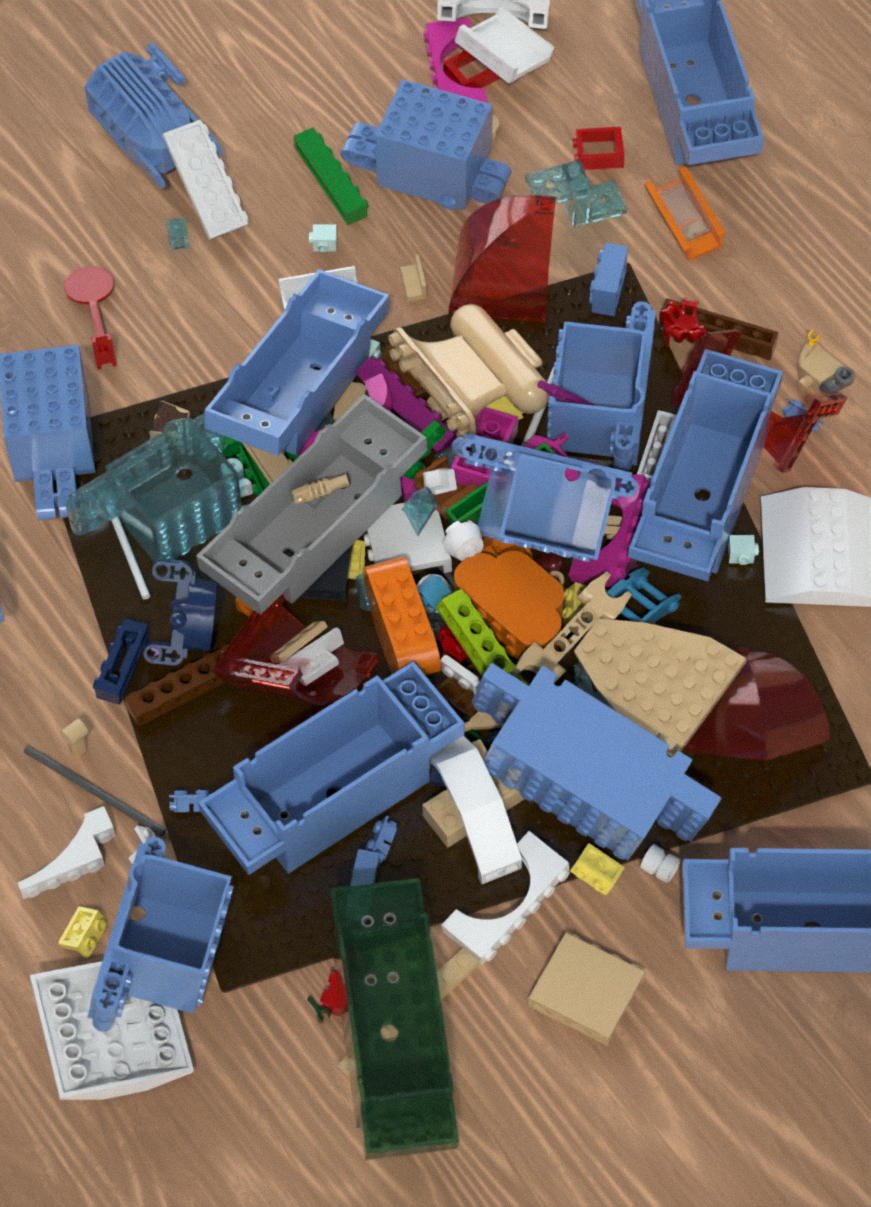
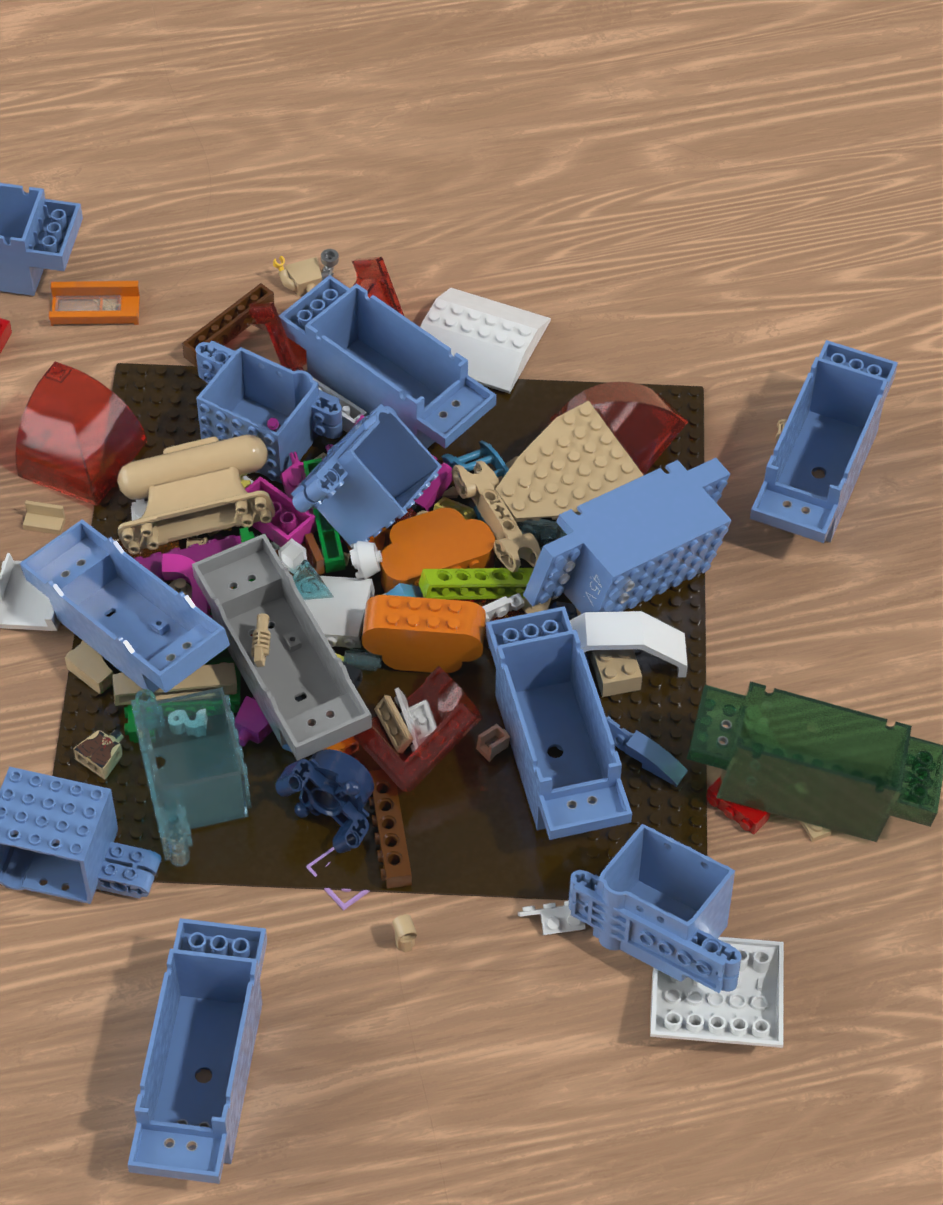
camera: 70 degrees left, 5 degrees down
white arch [18,806,116,899] -> none
dark grey piece [24,746,167,836] -> none
light yellow bracket [58,907,108,958] -> none
dark blue brick [93,618,150,705] -> none
white piece [103,497,150,600] -> none
medium blue hinge [169,790,211,813] -> none
dark green hand [307,996,331,1023] -> none
white arch [442,831,569,965] -> none
clear light blue bracket [525,160,627,227] -> none
tan panel [528,933,645,1046] -> none
light yellow bracket [570,843,625,895] -> none
medium blue brick [589,243,628,316] -> none
white wheel [640,844,681,884] -> none
red piece [661,297,707,347] -> none

